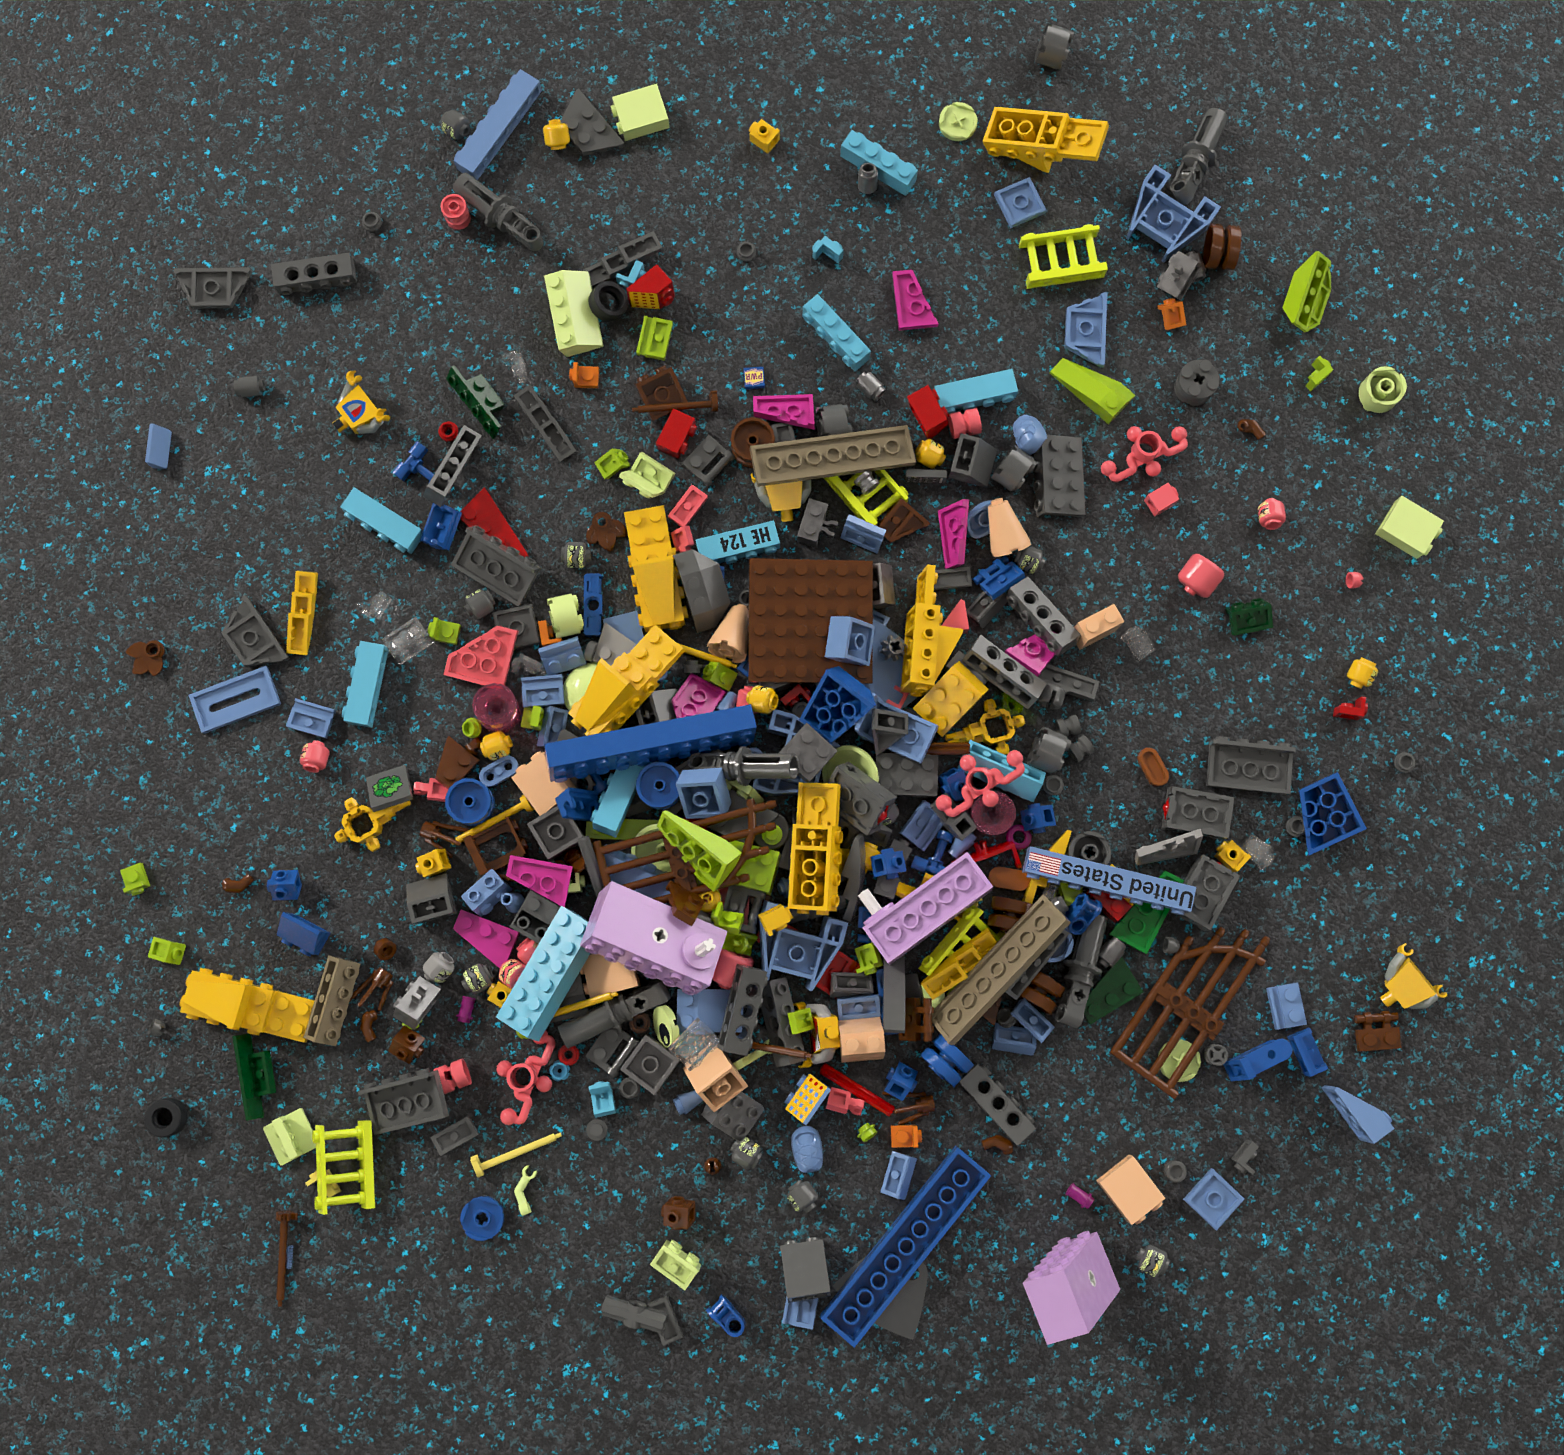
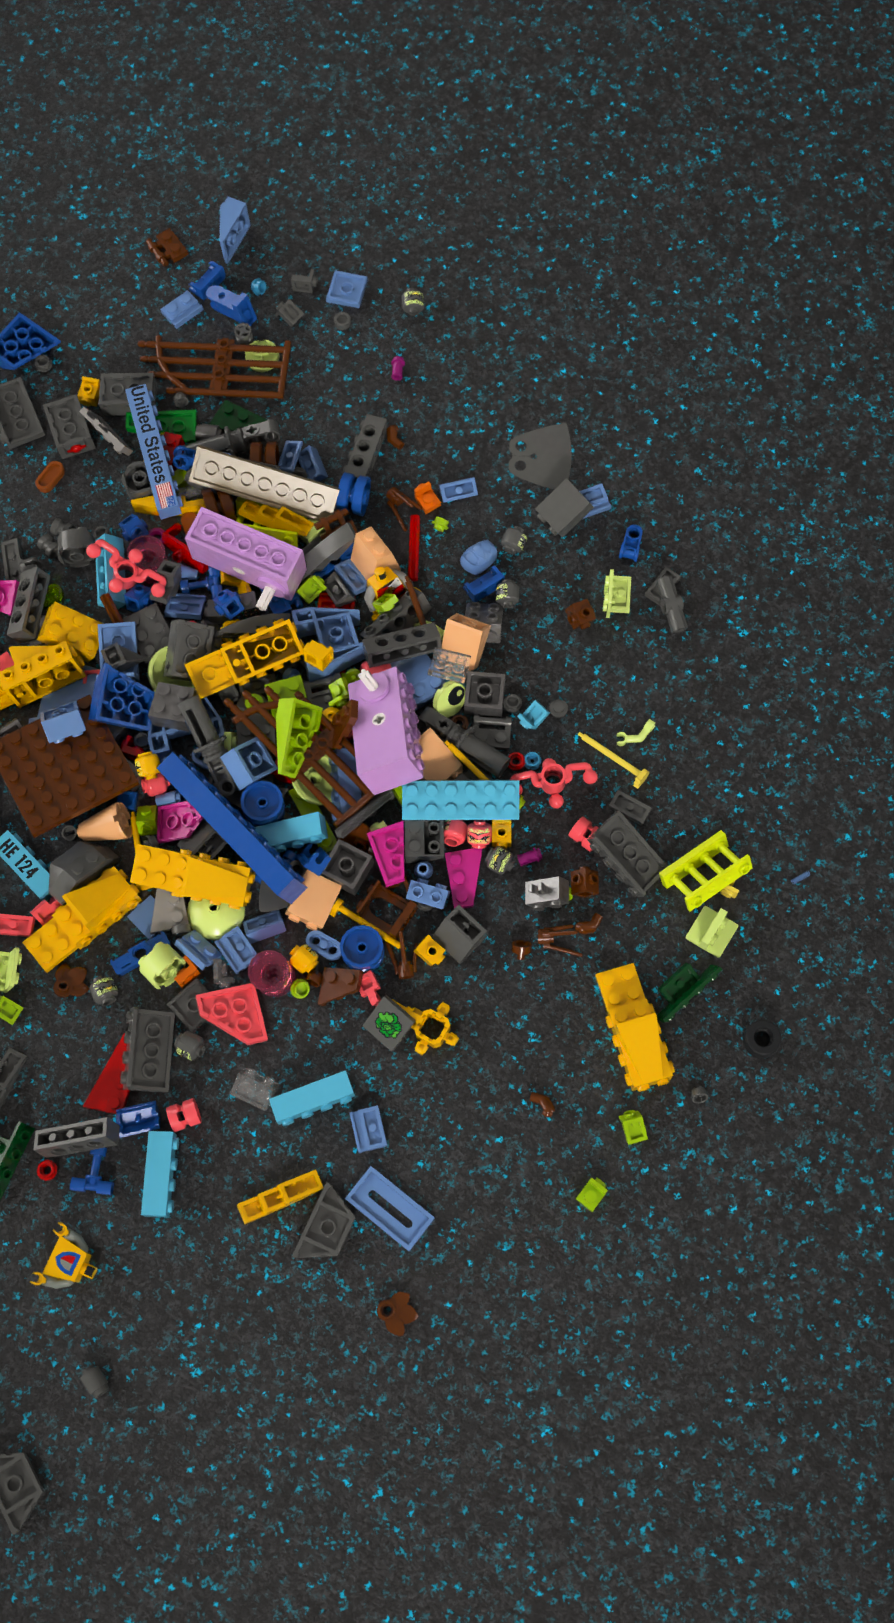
camera: 115 degrees left, 10 degrees down
medium blue slope [145,424,172,469] -> none
blue brick [267,870,302,900] -> none
reddish brown piece [276,1210,298,1307] -> none
blue slope [277,912,331,957] -> none
coral head [300,741,330,773] -> none
dark tan brick [304,955,360,1046] -> none
clear bracket [357,591,392,620] -> none
light grey head [423,952,454,983] -> none
lime bracket [428,617,461,645] -> none
blue plate [460,1196,504,1241] -> none
lime bracket [521,706,545,731] -> none
medium blue cone [673,1090,703,1115] -> none
reddish brown hinge [704,1157,721,1175] -> none
slope [784,1073,831,1125] -> none
blue brick [820,1145,991,1348] -> none
coral plate [826,1087,865,1115] -> none
flat silver gear [879,635,906,661] -> none
blue brick [884,1061,918,1101] -> none
yellow piece [945,699,1025,755] -> none
lavender piece [1023,1231,1120,1345] -> none
light nougat brick [1096,1155,1165,1225] -> none
clear bracket [1240,834,1275,870] -> none
yellow torso [1380,943,1447,1009] -> none
none -> coral wheel [166,1098,202,1133]
none -> dark azure plate [251,278,266,295]
none -> dark grey bracket [275,299,304,327]
none -> blue hinge [463,565,505,602]

